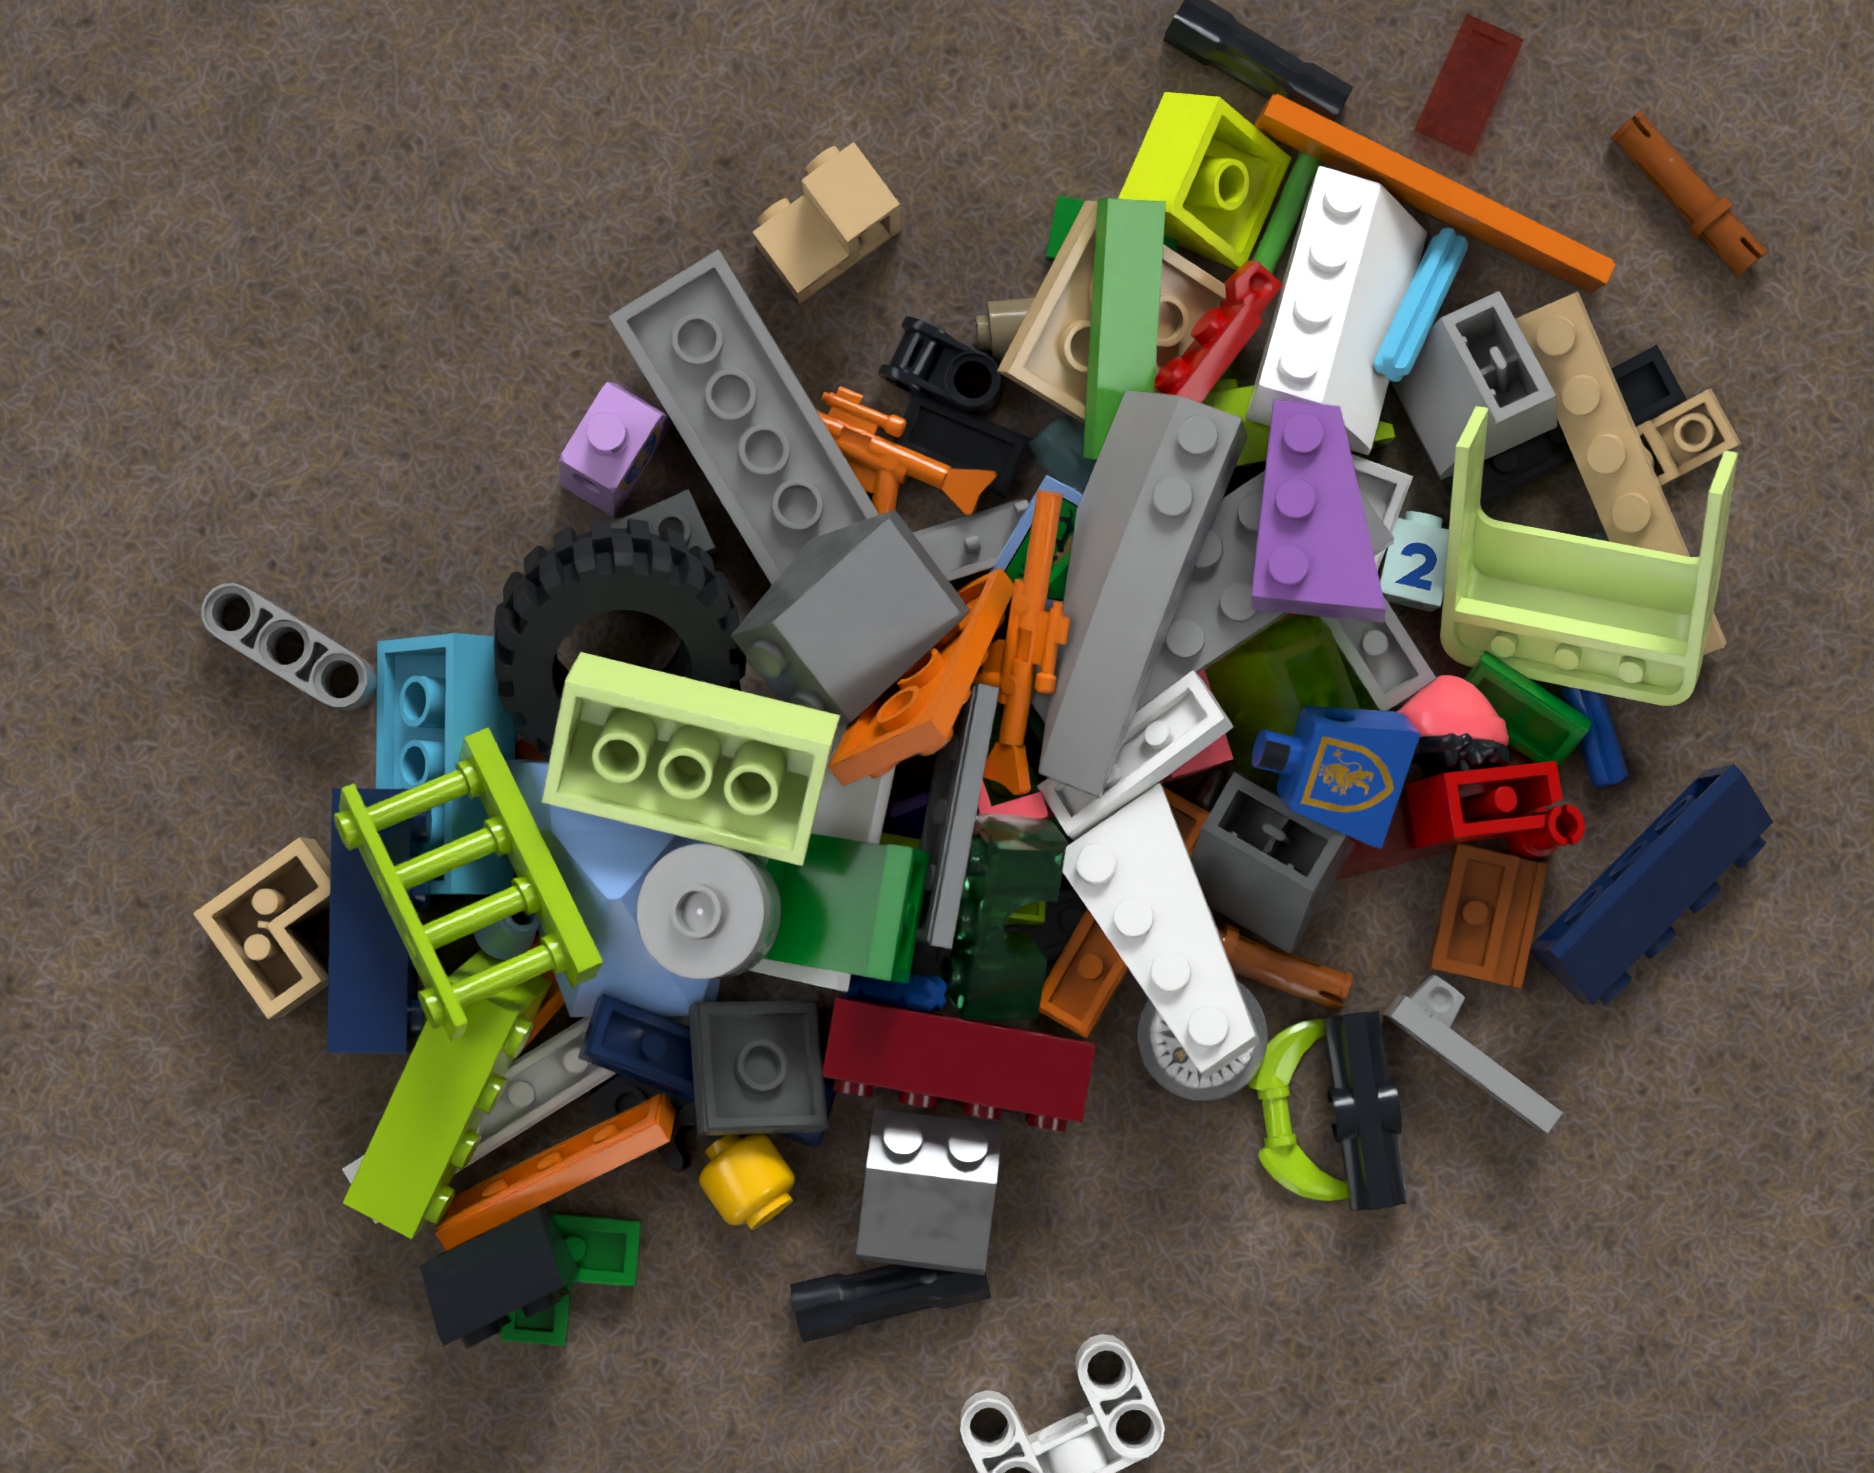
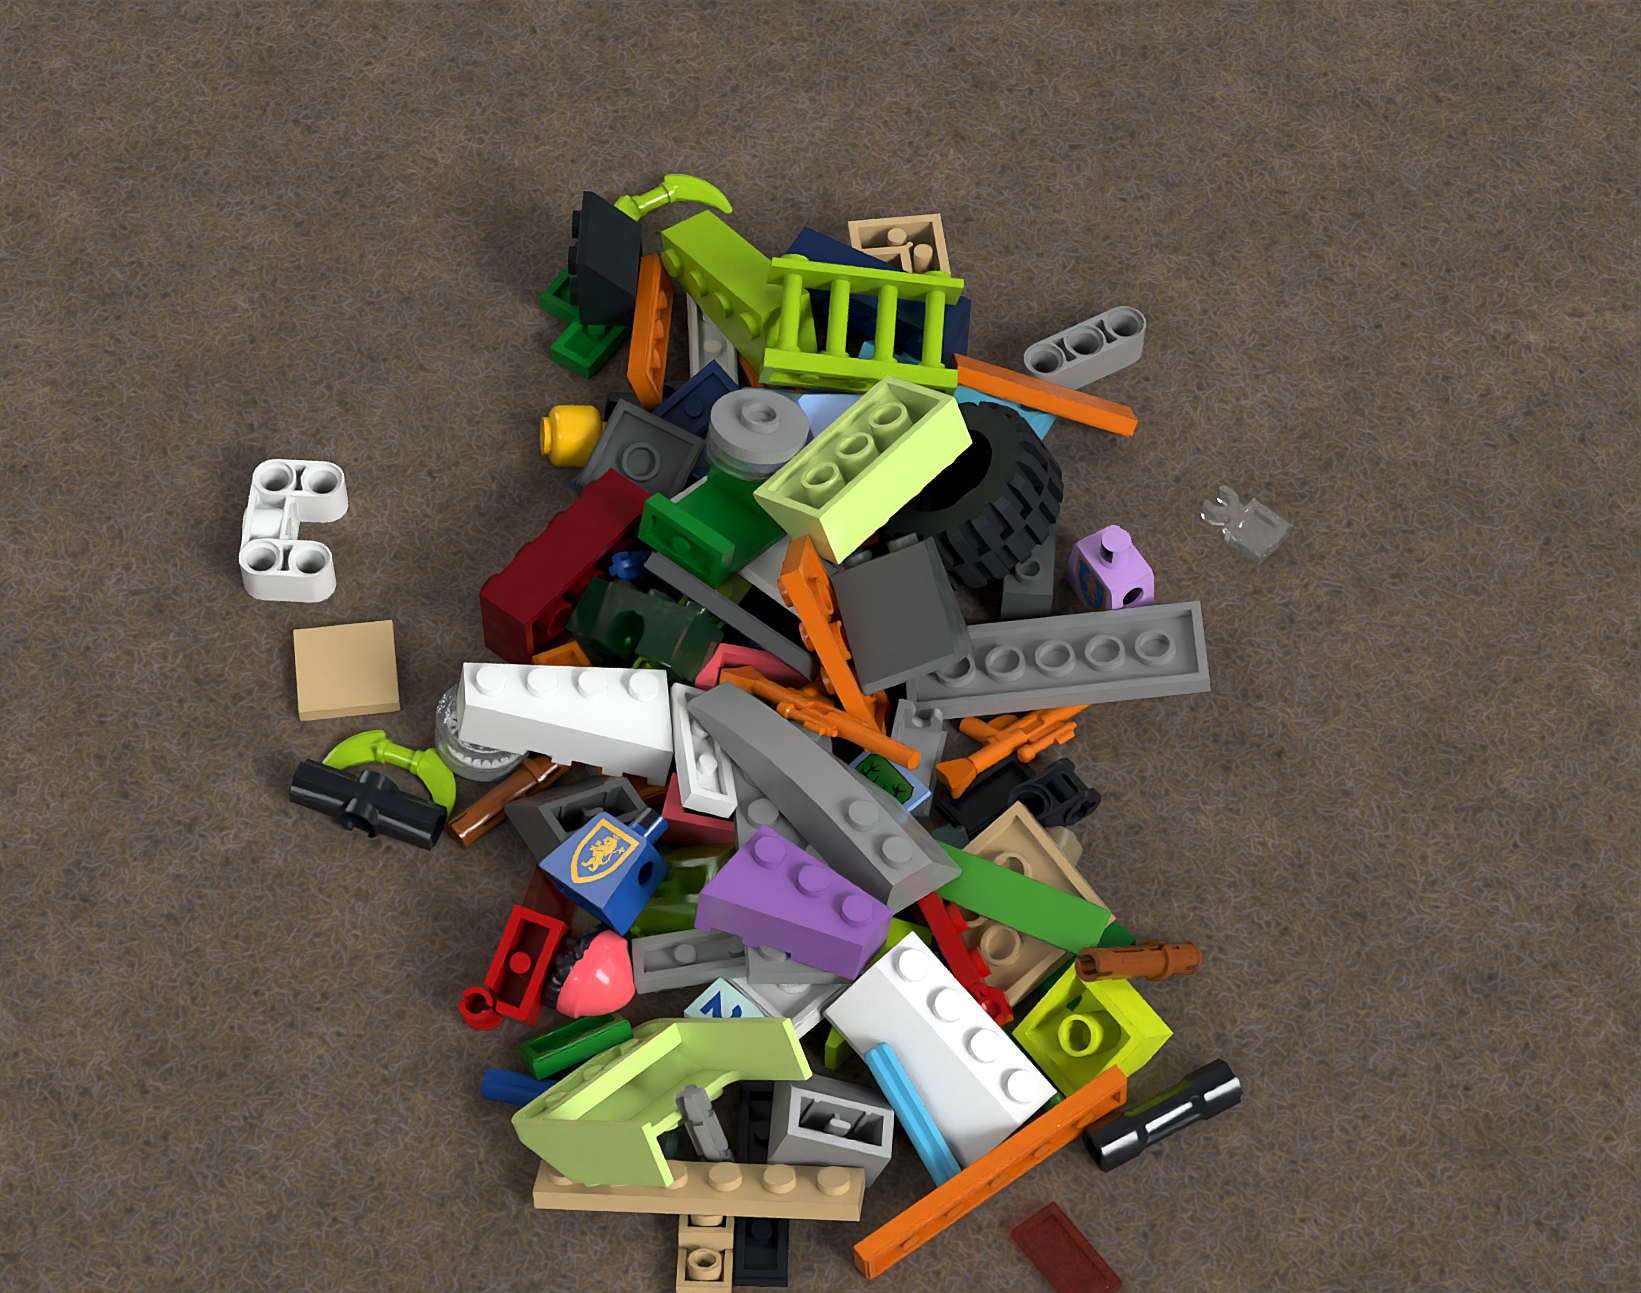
camera: 120 degrees right, 30 degrees down
tan brick [752,142,901,304] -> none
black axle [790,1264,991,1342] -> none
flat silver slope [855,1109,1003,1275] -> none
light grey hinge [1383,975,1563,1133] -> none
dark orange plate [1427,843,1548,989] -> none
dark blue slope [1530,764,1773,1005] -> none
none -> tan tile [293,620,401,721]
none -> lime piece [614,174,732,222]
none -> light grey axle [675,1084,736,1163]
none -> orange tile [948,352,1138,437]
none -> dark orange pin [1075,939,1202,982]
none -> clear plate [1201,485,1292,565]

